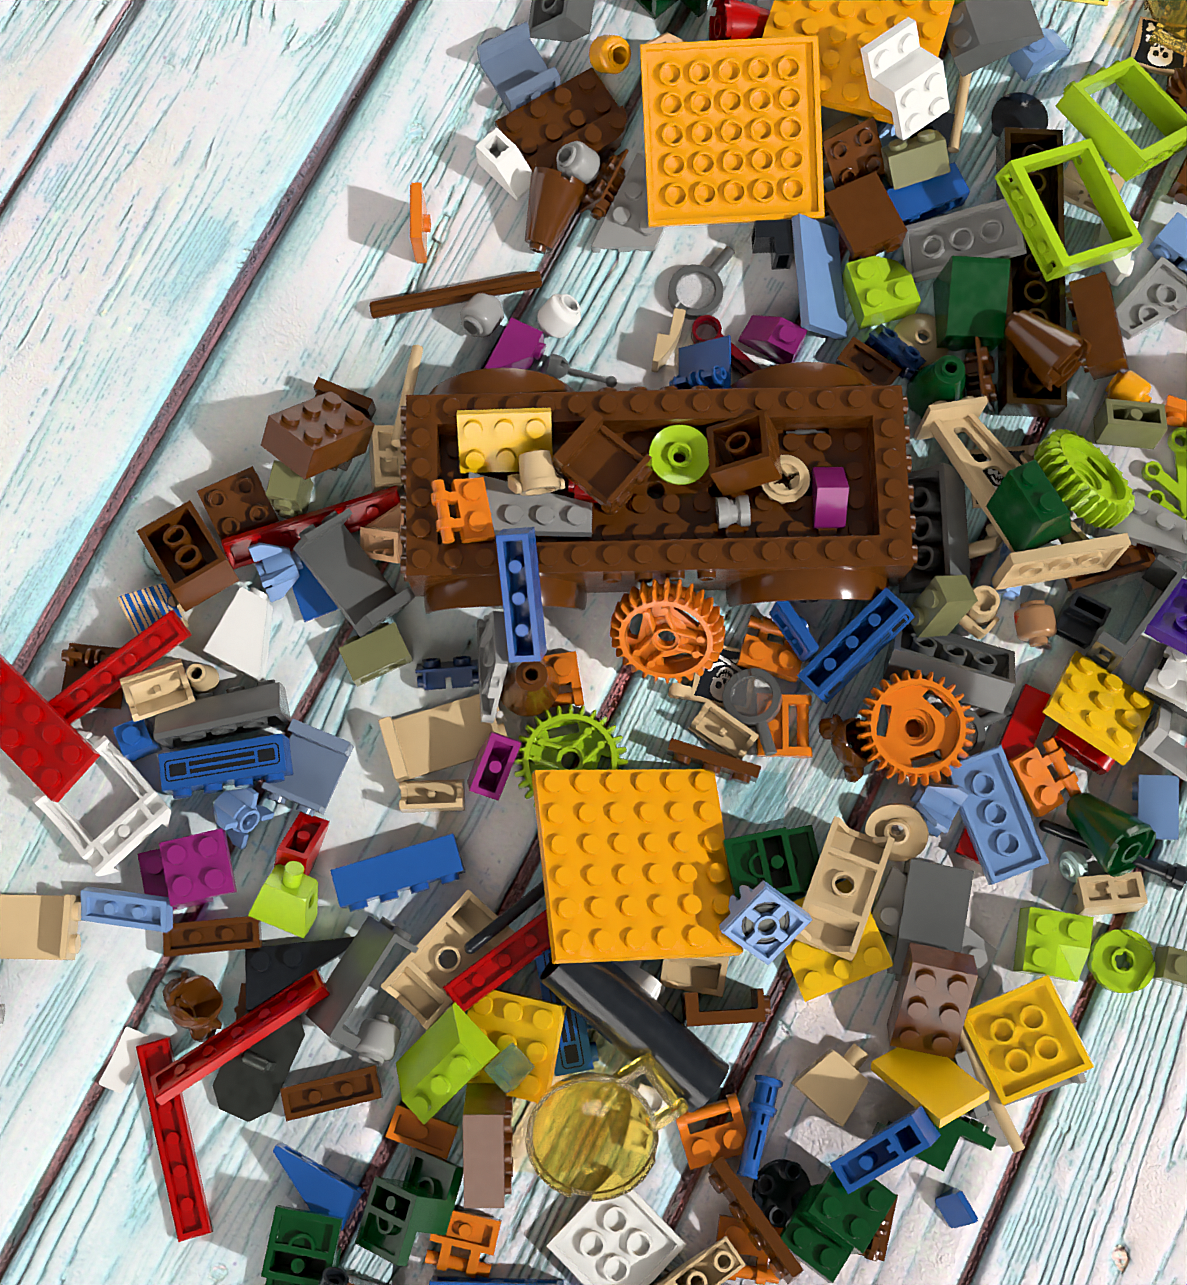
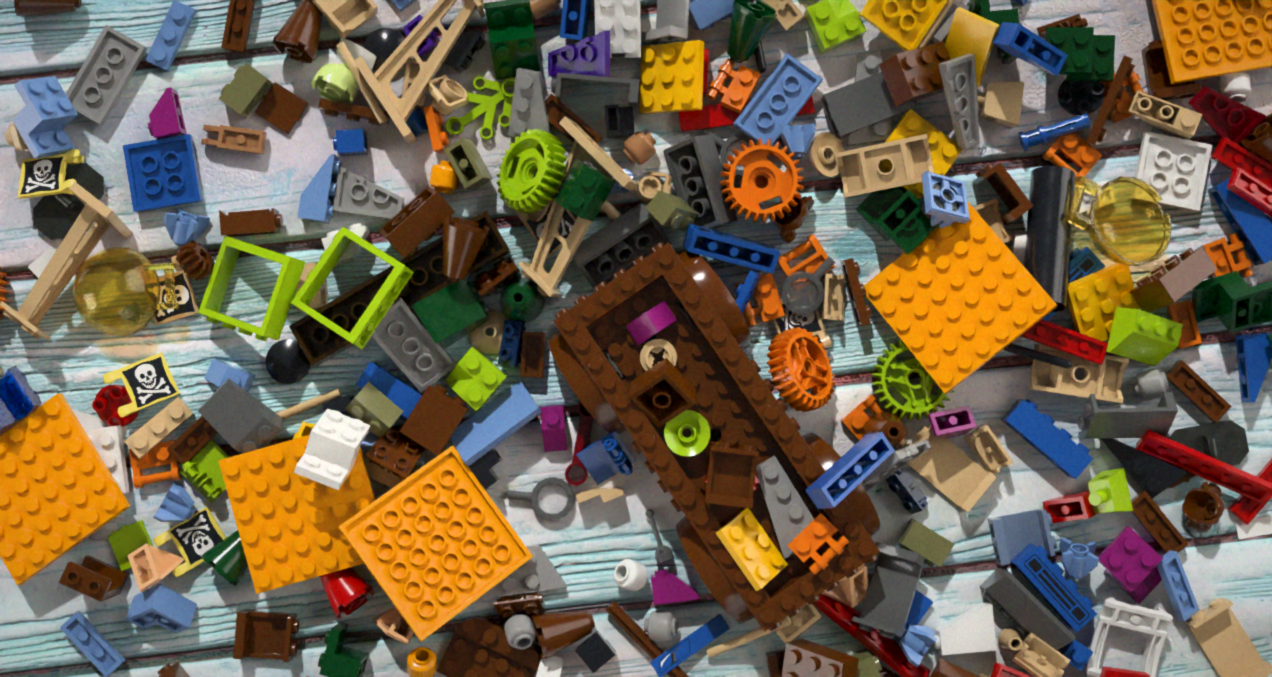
camera: 125 degrees left, 10 degrees up
clear light blue slope [484,1043,535,1093] -> none
tan piece [508,450,565,496] -> none
light grey wheel [715,495,751,528] -> none
light aqua plate [1059,851,1088,883] -> none
none -> black piece [575,630,616,673]
none -> blue sticker [650,614,730,677]
none -> light grey wing [938,54,980,149]

